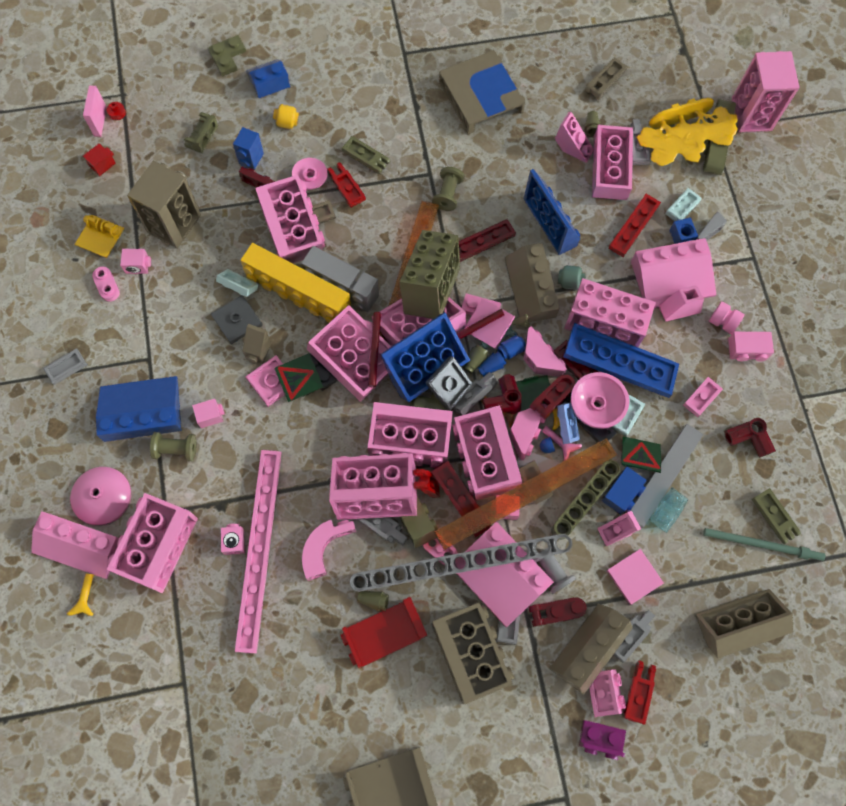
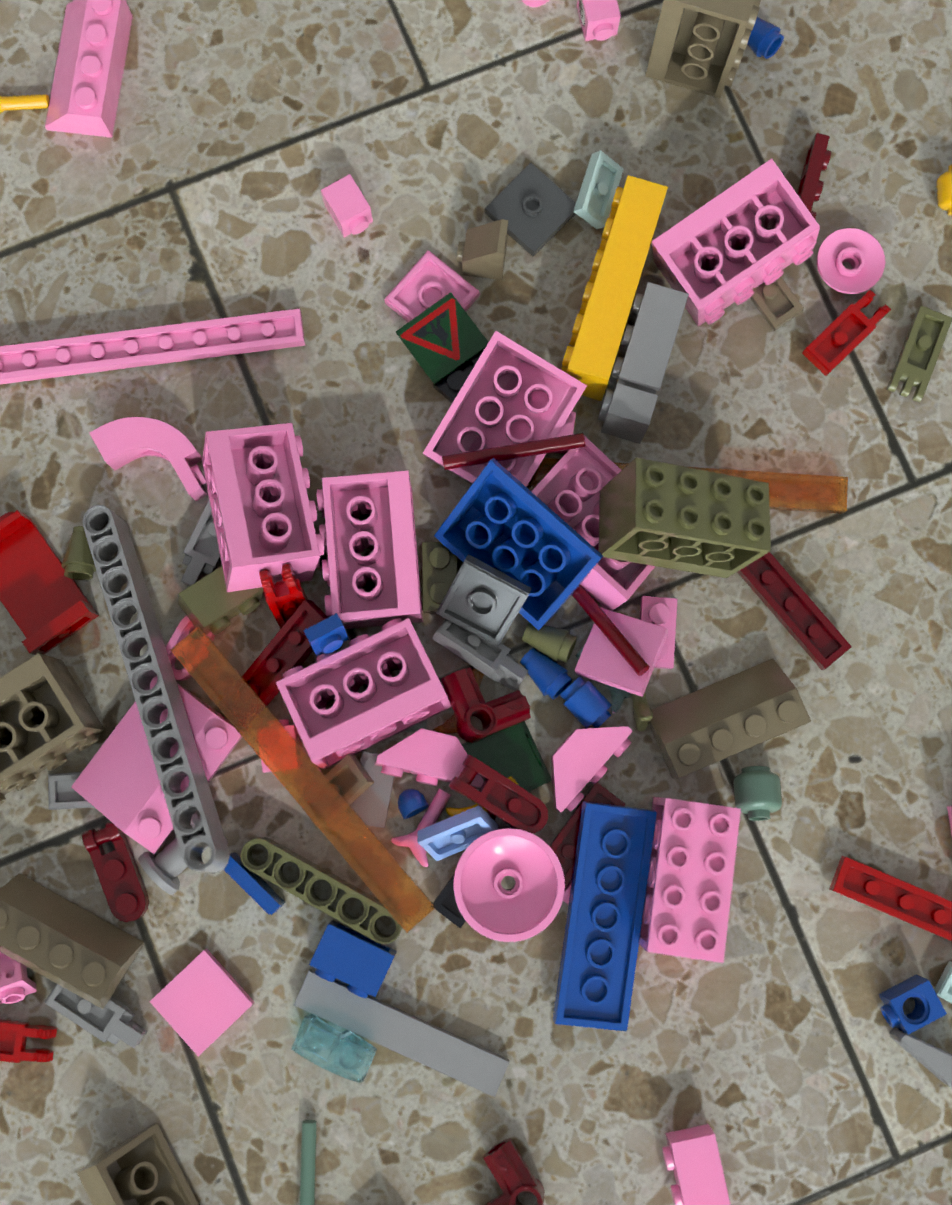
camera: 80 degrees right, 10 degrees up
bright pink dish [70,467,131,526] -> none
blue slope [96,376,182,442] -> none
bright pink brick [106,493,198,593] -> none
olive piece [150,432,197,462] -> none
olive hinge [184,112,218,153] -> none
bright pink brick [221,524,245,555] -> none
blue piece [233,127,264,170] -> none
olive piece [432,167,465,211] -> none
blue slope [524,169,580,255] -> none
bright pink slope [597,511,641,547] -> none
light aqua plate [612,395,645,437] -> none
dark green piece [621,436,661,473] -> none
bright pink slope [631,238,716,308] -> none
bright pink slope [659,285,704,322] -> none
bright pink plate [683,377,723,417] -> none
bright pink wheel [708,301,745,334] -> none
none -> blue tile [223,852,285,915]
none -> blue plate [304,613,349,657]

